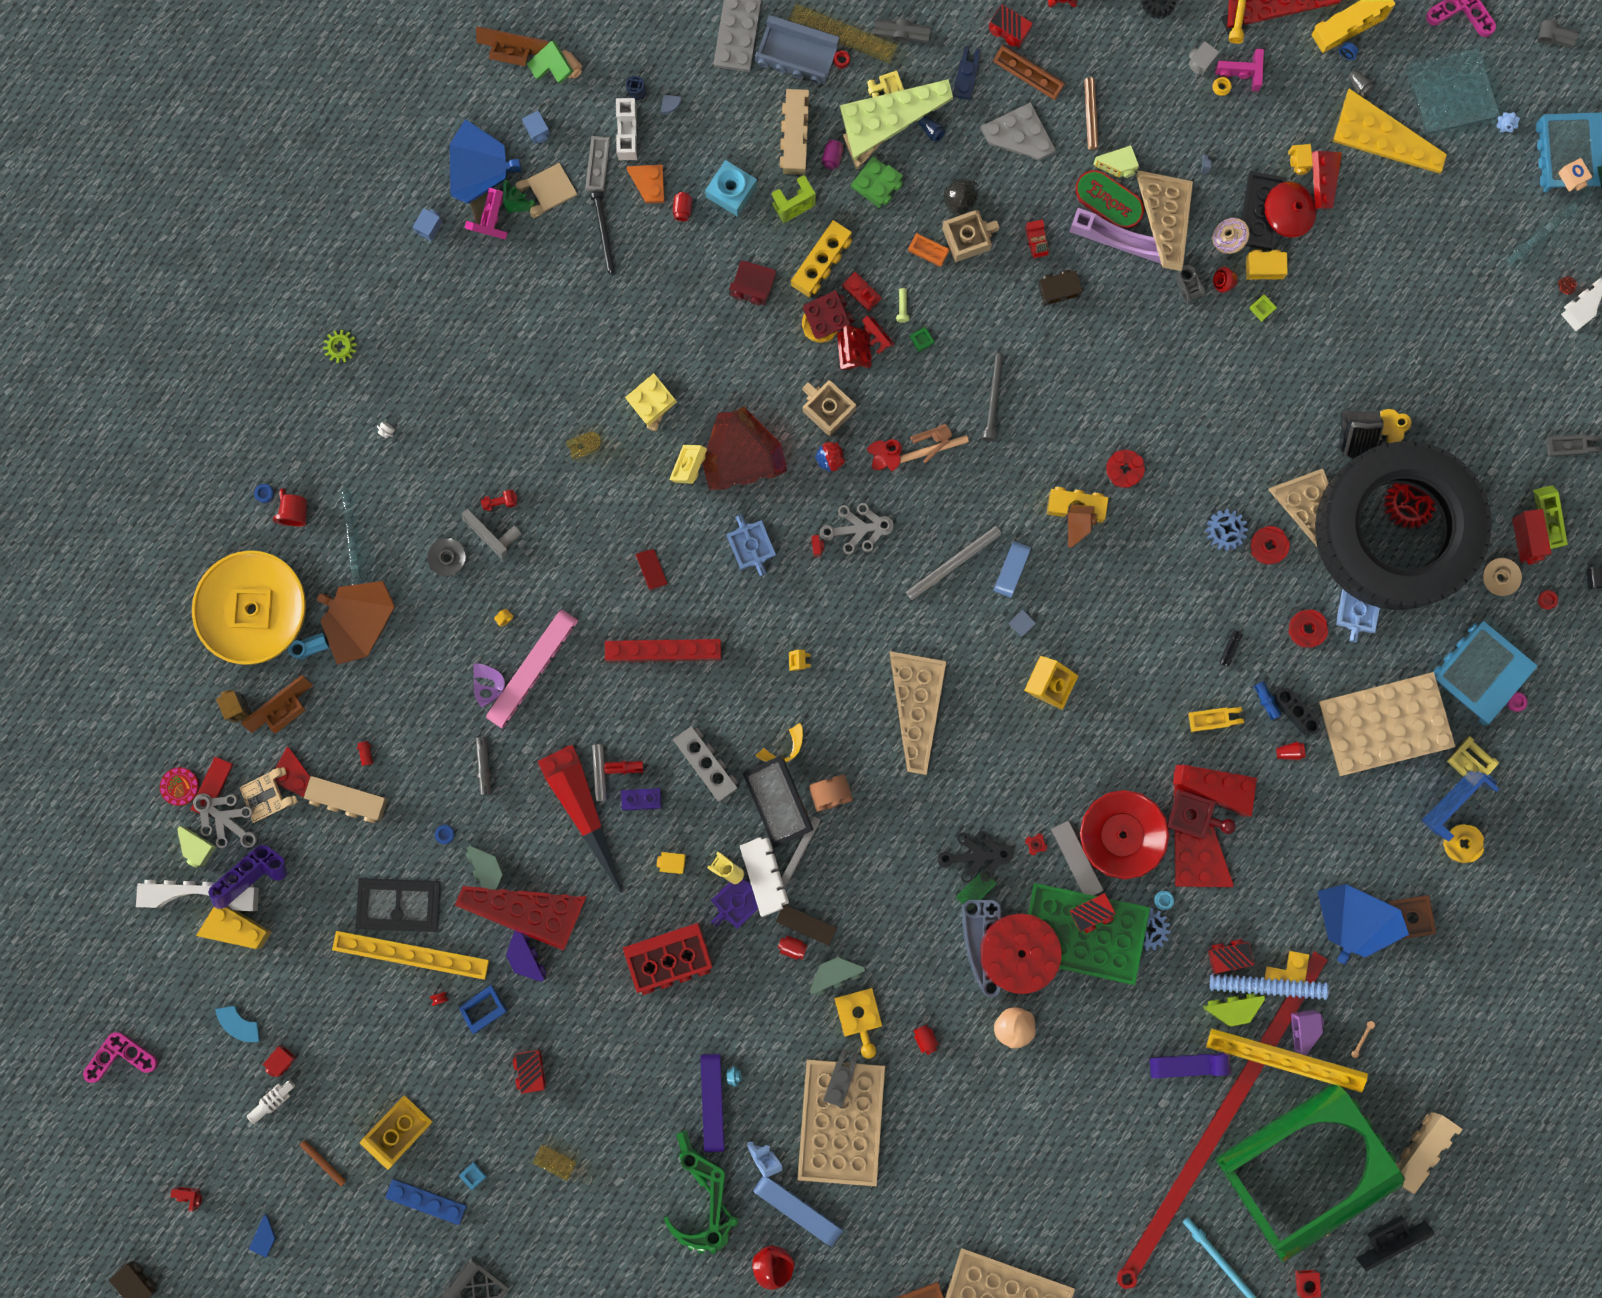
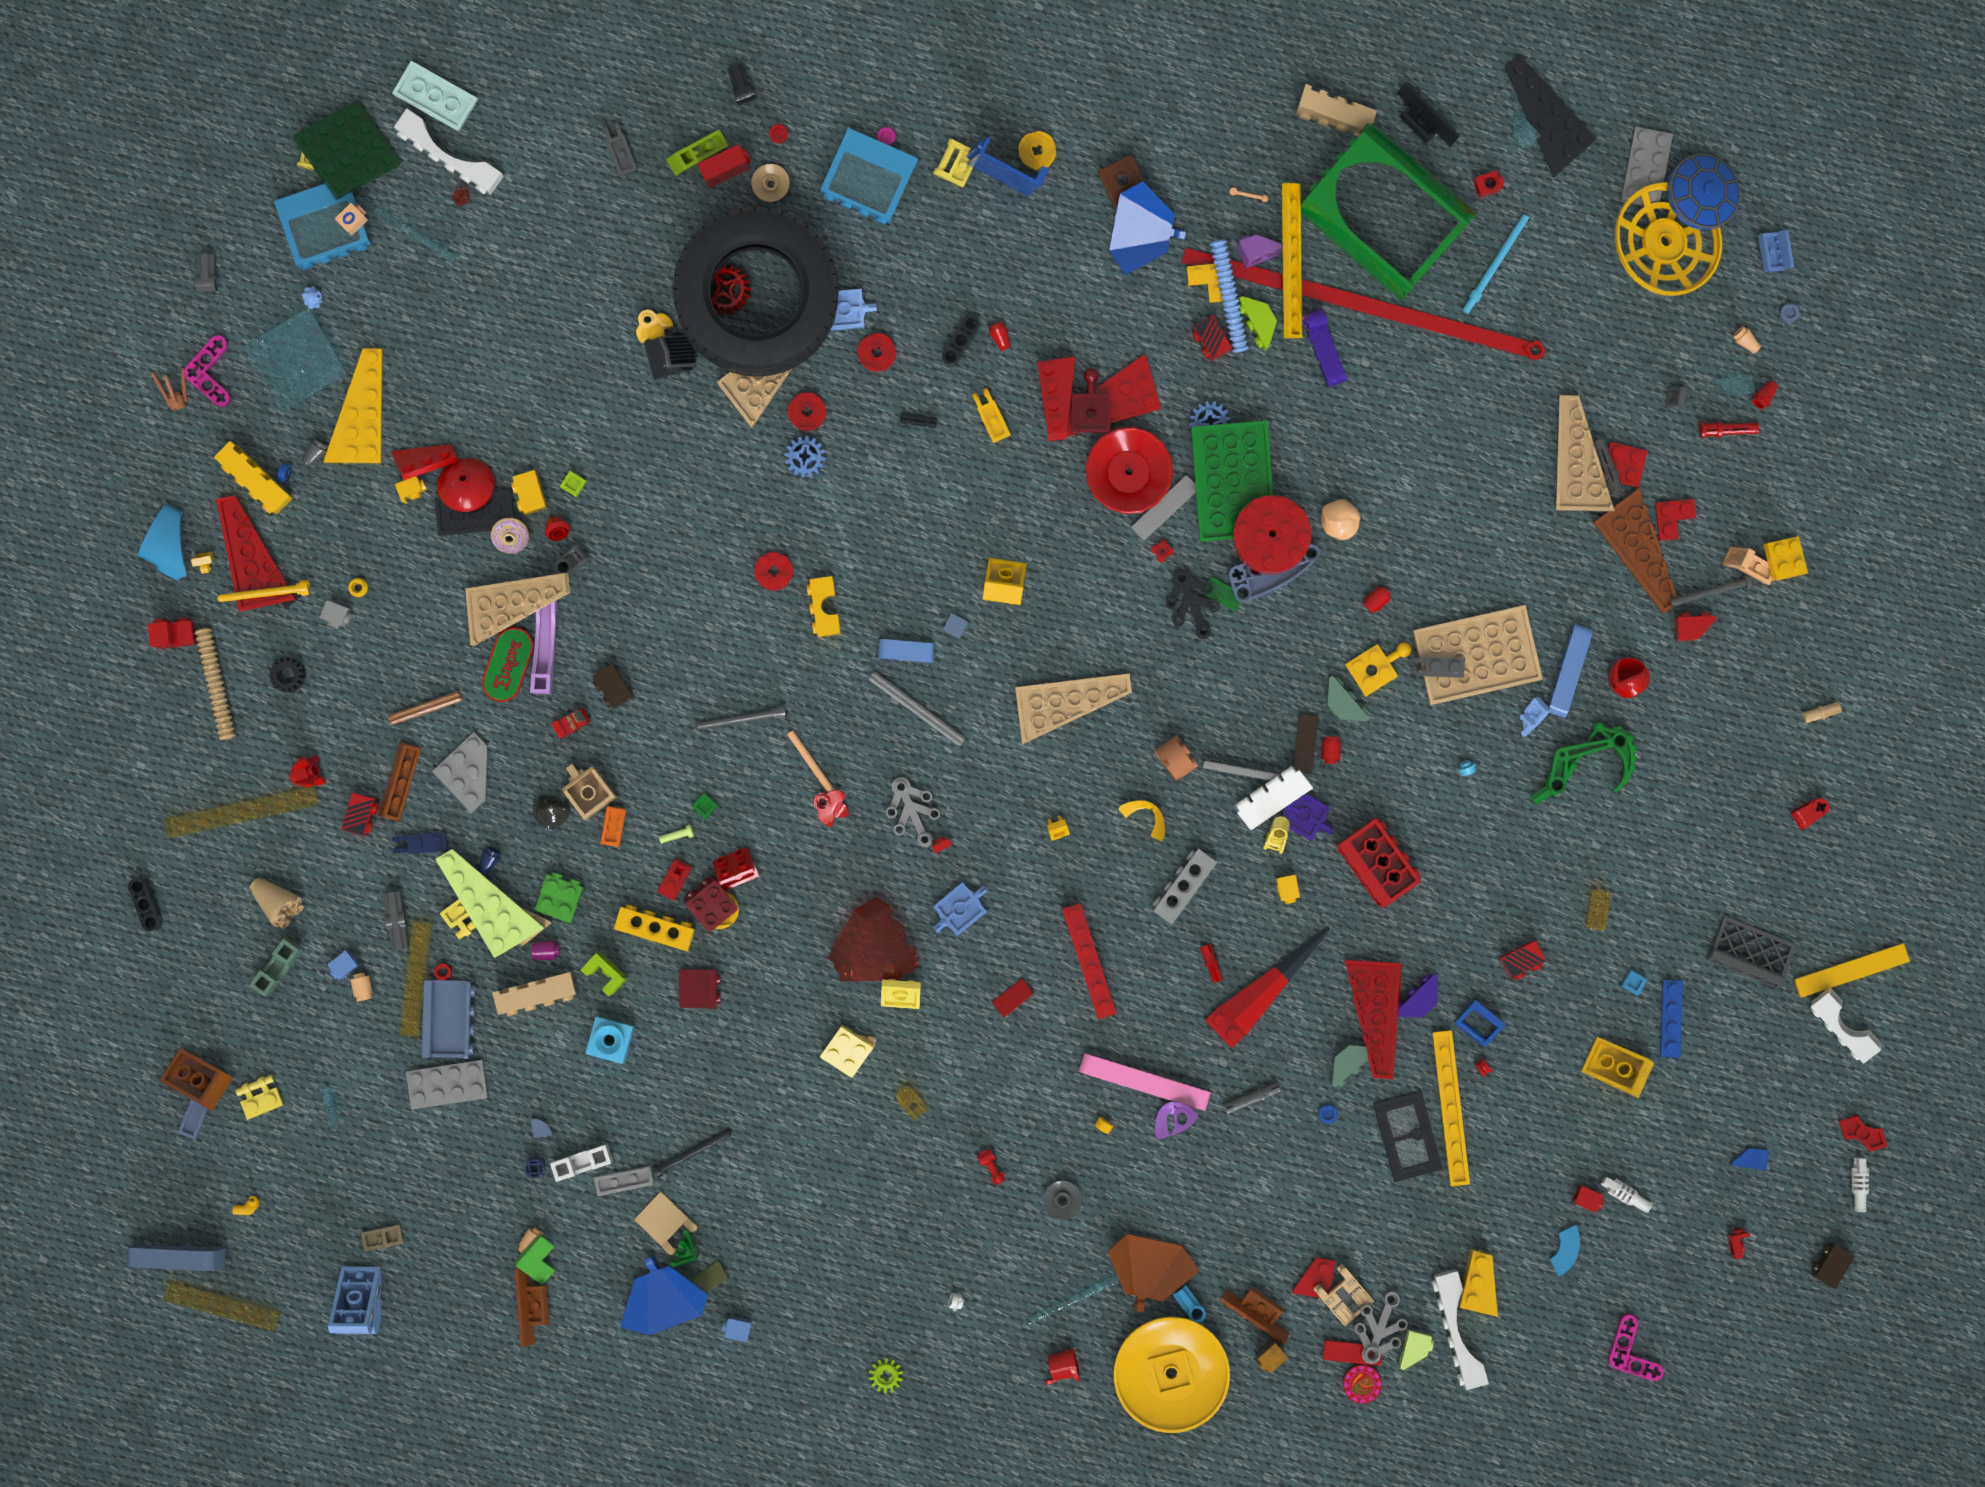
camera: 110 degrees left, 5 degrees up
dark purple beam [208,845,287,909] -> none
blue tile [254,484,274,503] -> none
dark orange bar [300,1140,346,1187] -> none
tan brick [304,776,388,823] -> none
red pin [356,741,374,766] -> none
light grey piece [462,509,521,559] -> none
dark pink bracket [465,188,507,240] -> none
medium blue brick [522,111,551,144] -> none
light grey axle [592,744,607,801] -> none
dark purple brick [621,788,662,811] -> none
orange wing [627,165,664,203] -> none
red brick [672,192,693,221] -> none
dark purple beam [700,1054,725,1153] -> none
clear door [742,755,814,848] -> none
tan hinge [802,380,856,437] -> none
red piece [815,442,845,472] -> none
red plate [862,316,896,353] -> none
nougat plant [910,424,952,463] -> none
dark orange slope [1068,504,1098,547] -> none
brick [1070,893,1116,934] -> none
yellowish green slope [1094,146,1139,178] -> none
medium azure plate [1154,891,1174,910] -> none
sand blue tile [1201,155,1212,174] -> none
dark pink bracket [1215,49,1264,92] -> none
blue pin [1253,681,1282,720] -> none
tan plate [1319,672,1455,776] -> none

